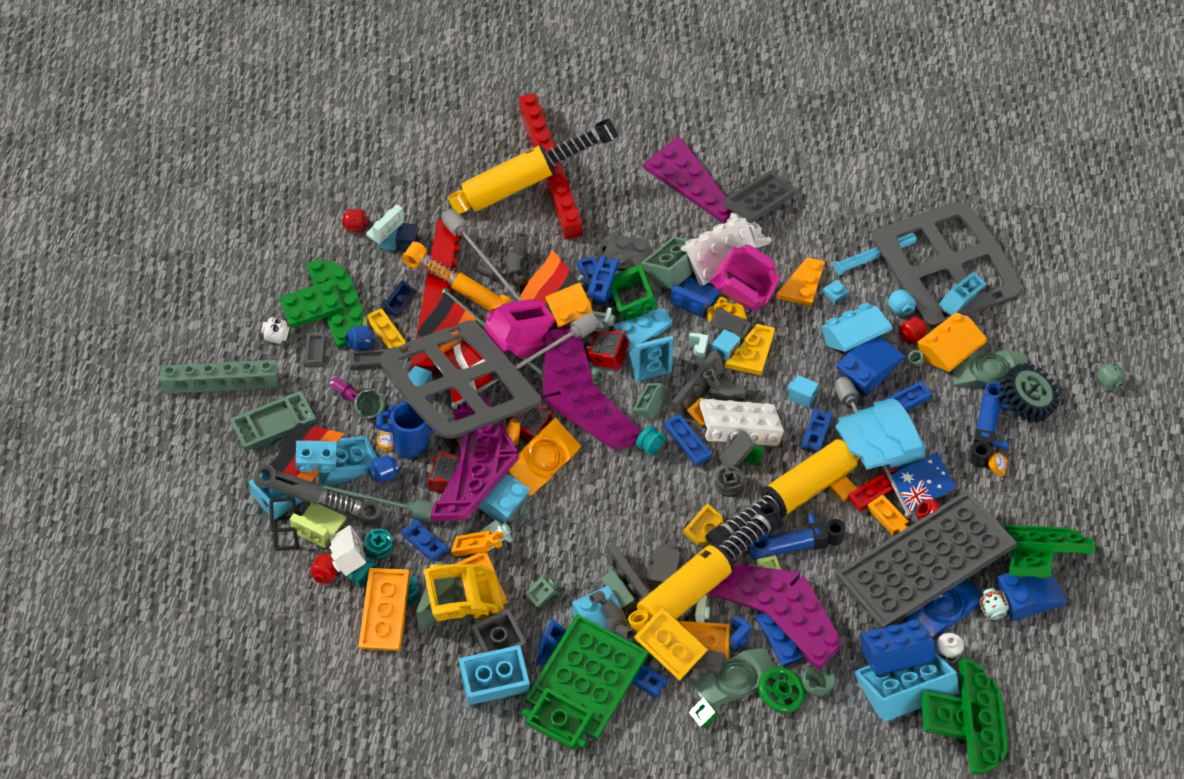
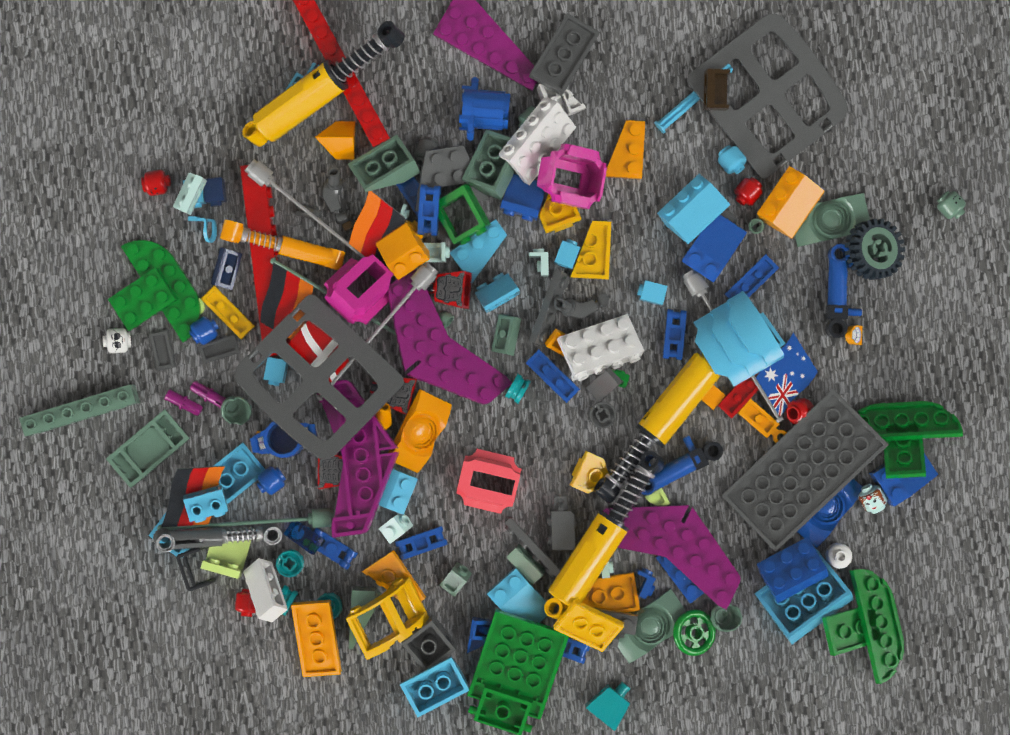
camera: 10 degrees left, 35 degrees up
dark brown tile [442,437,460,452] -> none
light orange plate [451,530,505,557] -> none
dark grey arm [589,591,636,641] -> none
plate [689,698,719,728] -> none
dark grey tile [709,307,752,340] -> none
medium azure plate [823,280,849,304] -> none
medium azure slope [939,272,987,315] -> none
none -> magenta axle [164,389,203,416]
none -> medium azure piece [188,216,217,243]
none -> clear blue tile [284,521,324,555]
none -> light orange slope [315,121,355,160]
none -> sand green slope [348,135,420,192]
none -> blue plate [395,526,448,560]
none -> coral piece [457,449,521,514]
none -> blue container [459,77,510,141]
none -> teal torso [585,681,631,731]
none -> dark brown panel [703,69,730,111]

